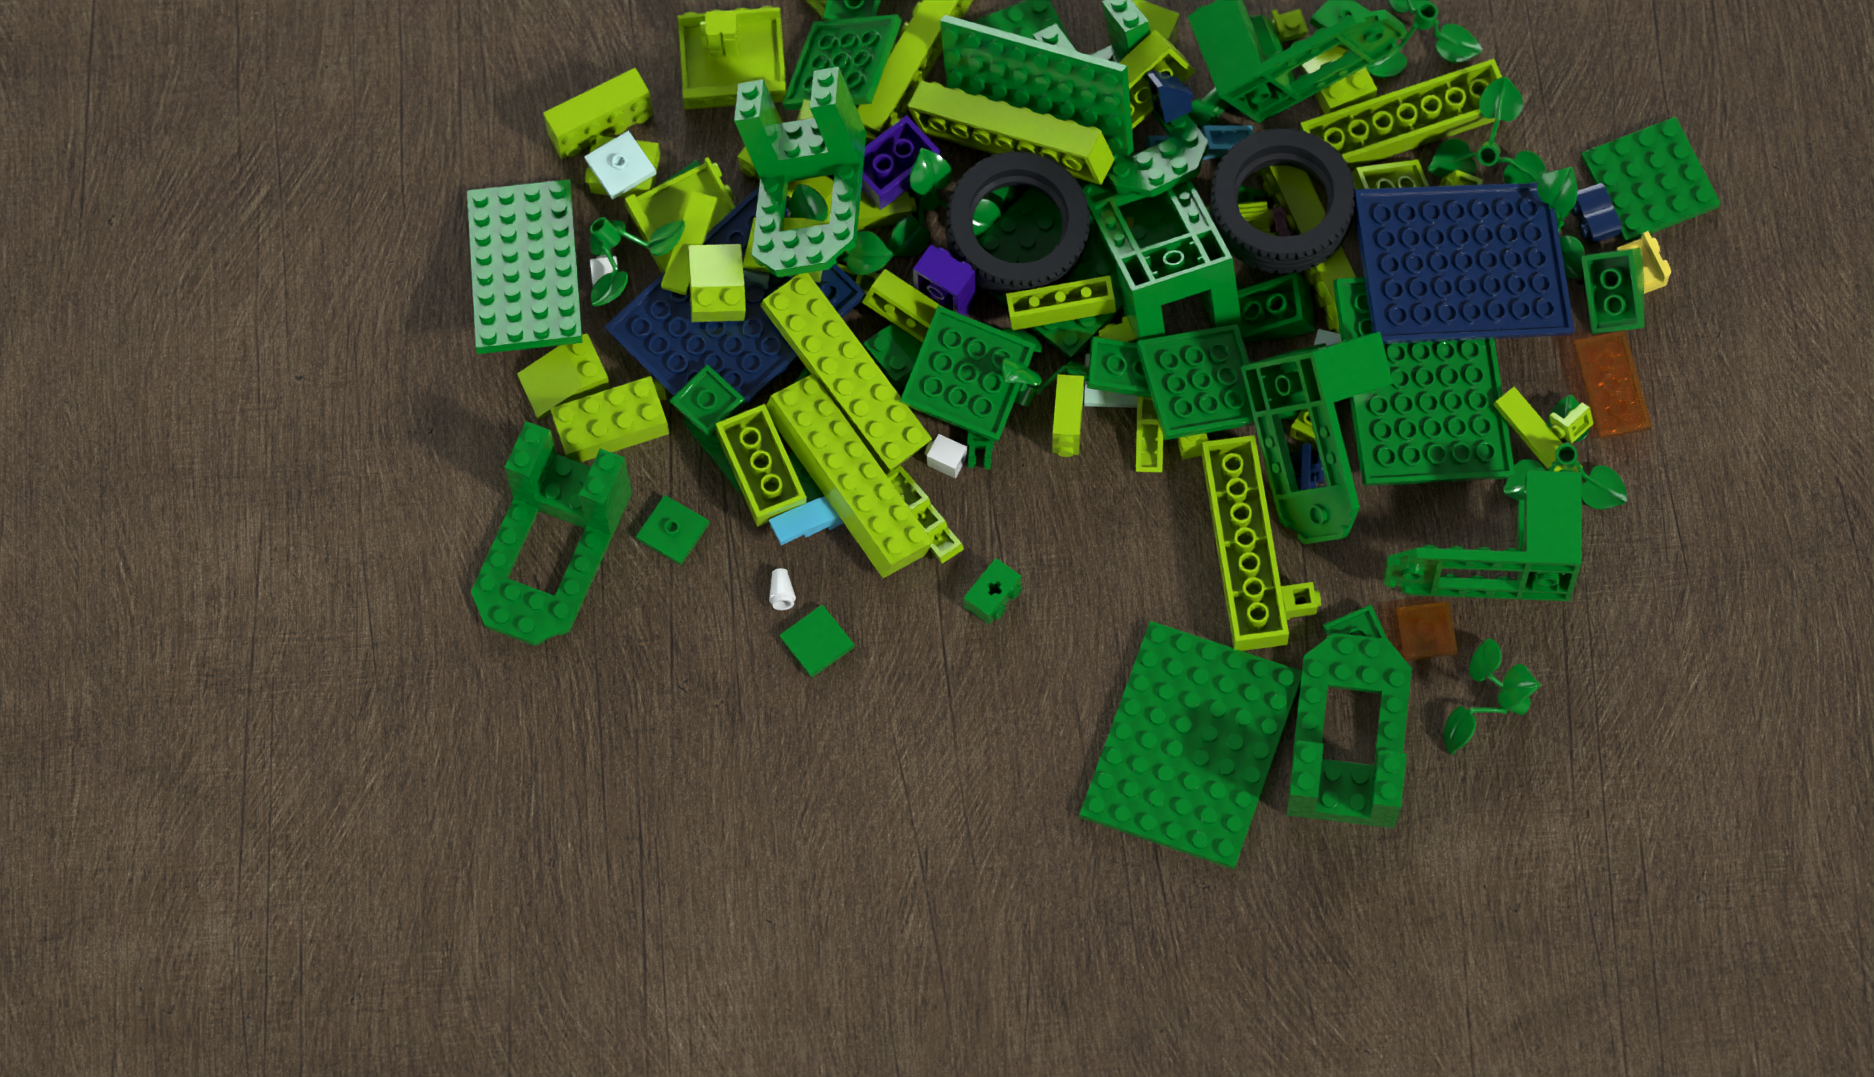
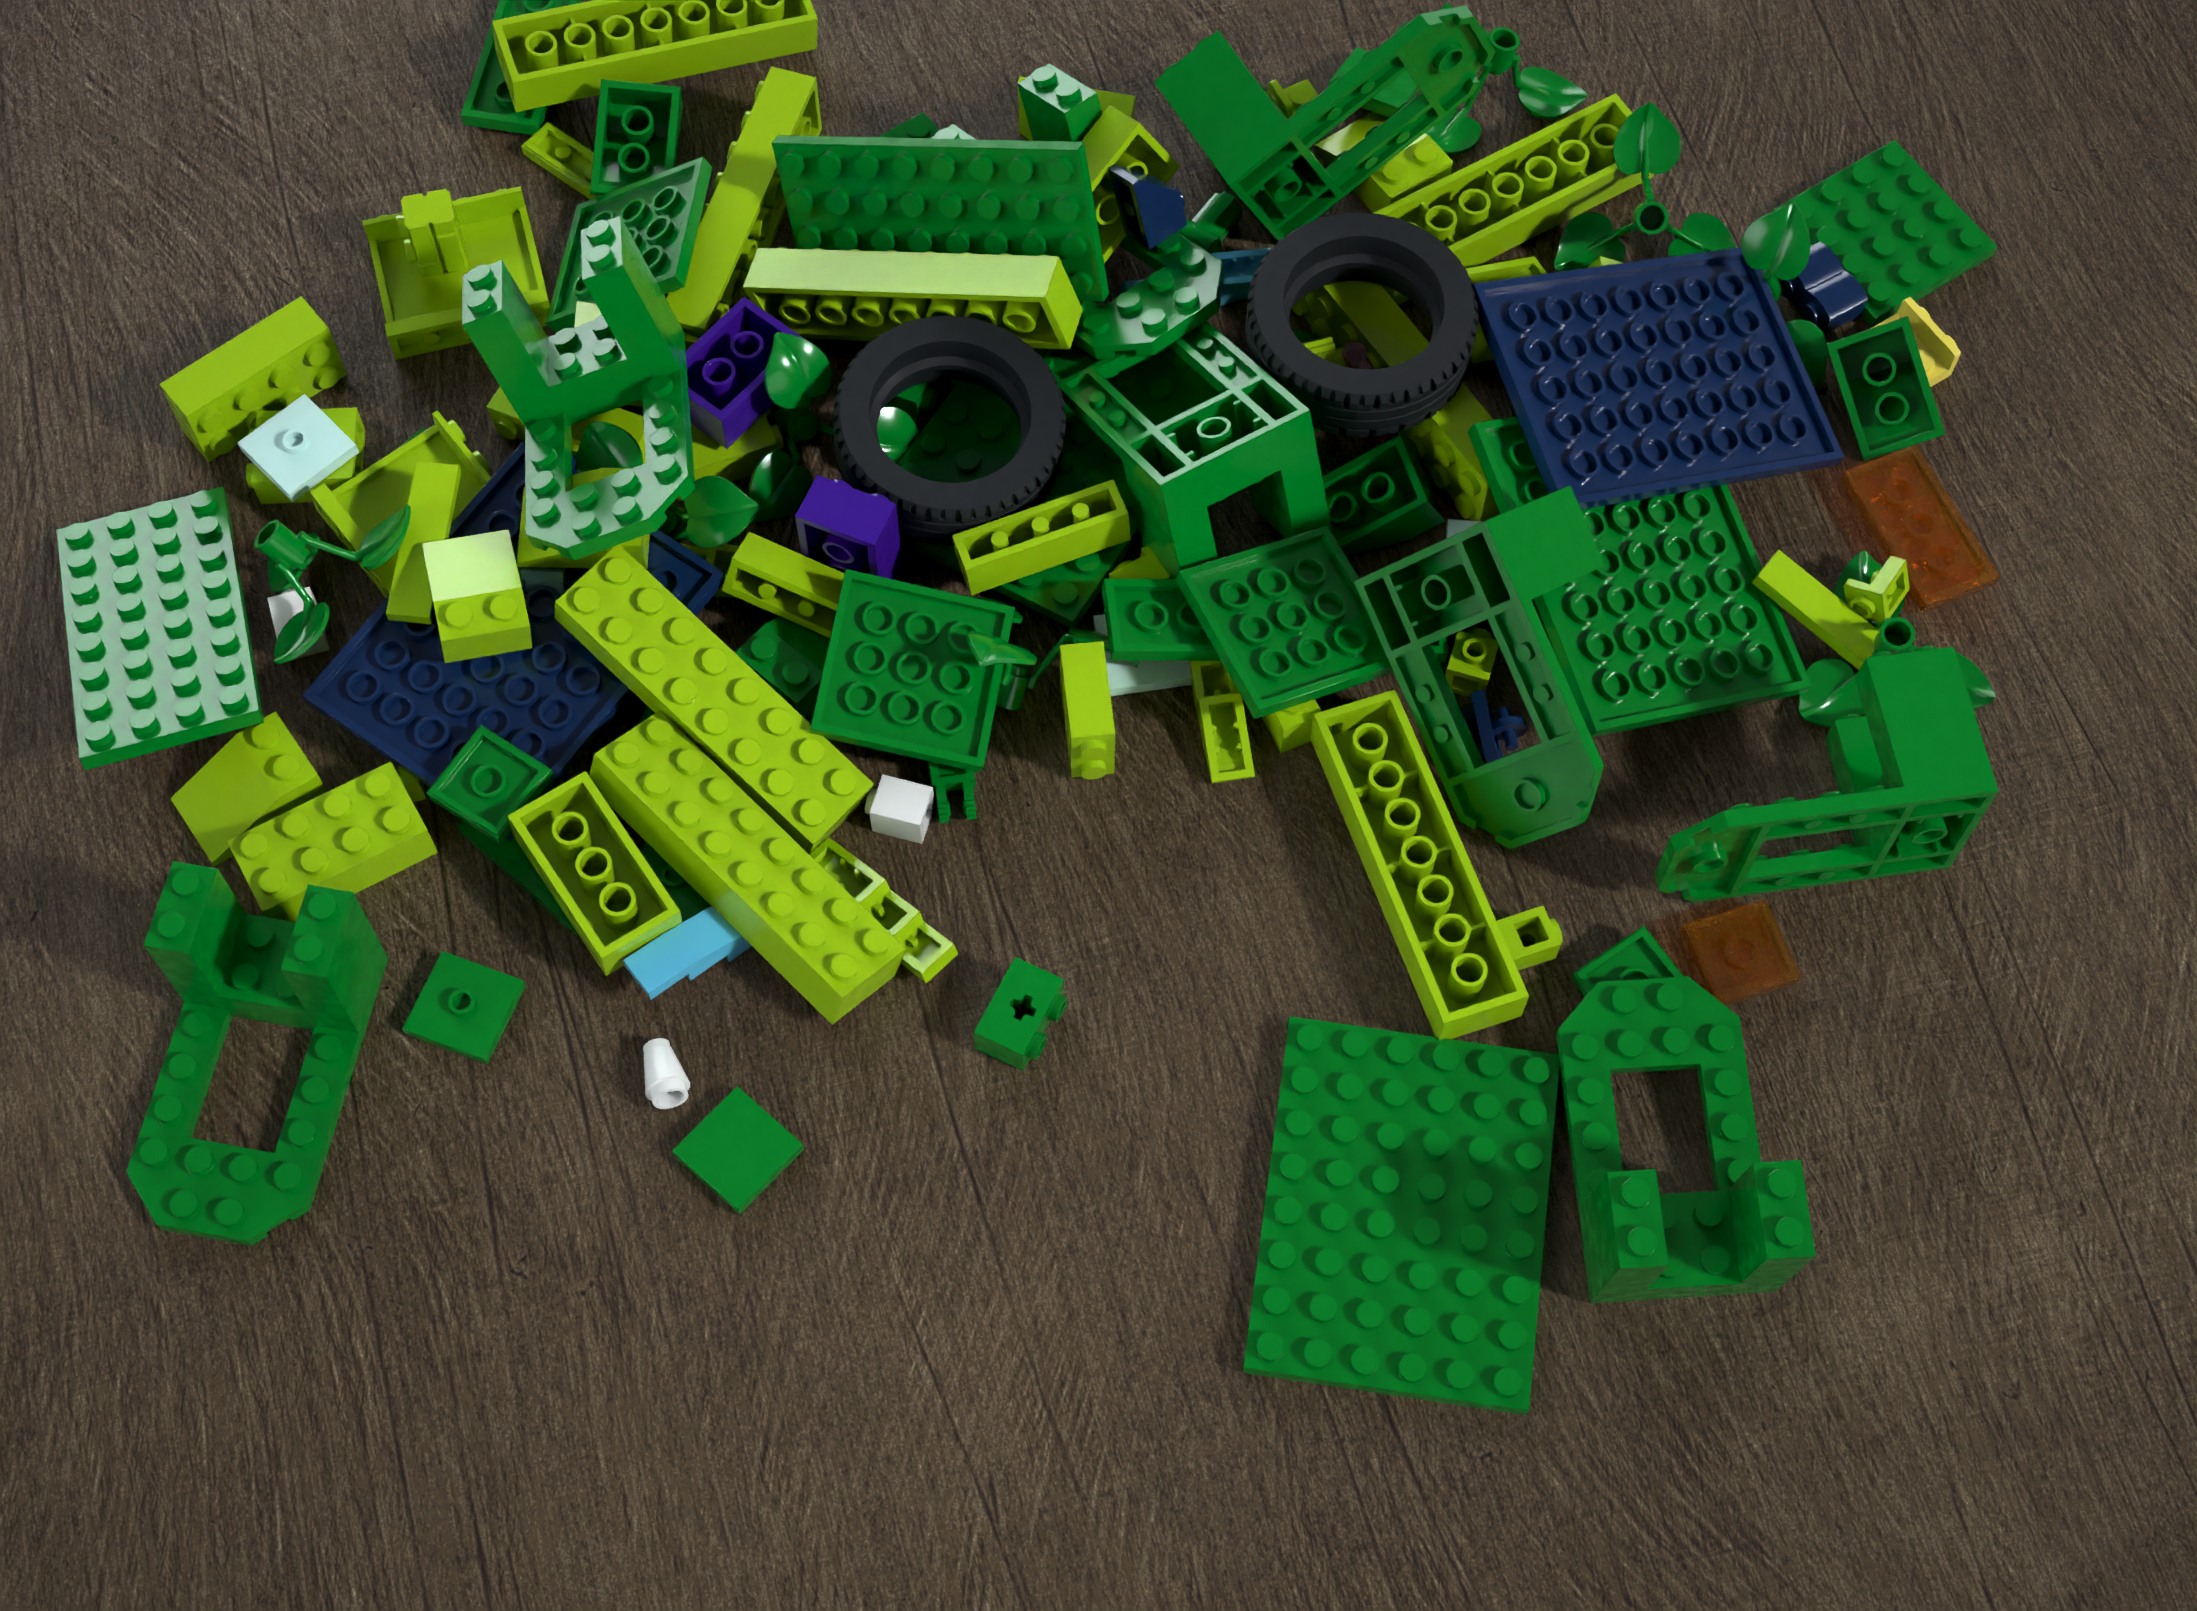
camera: 15 degrees left, 5 degrees down
green plant [1444,638,1541,755] -> none

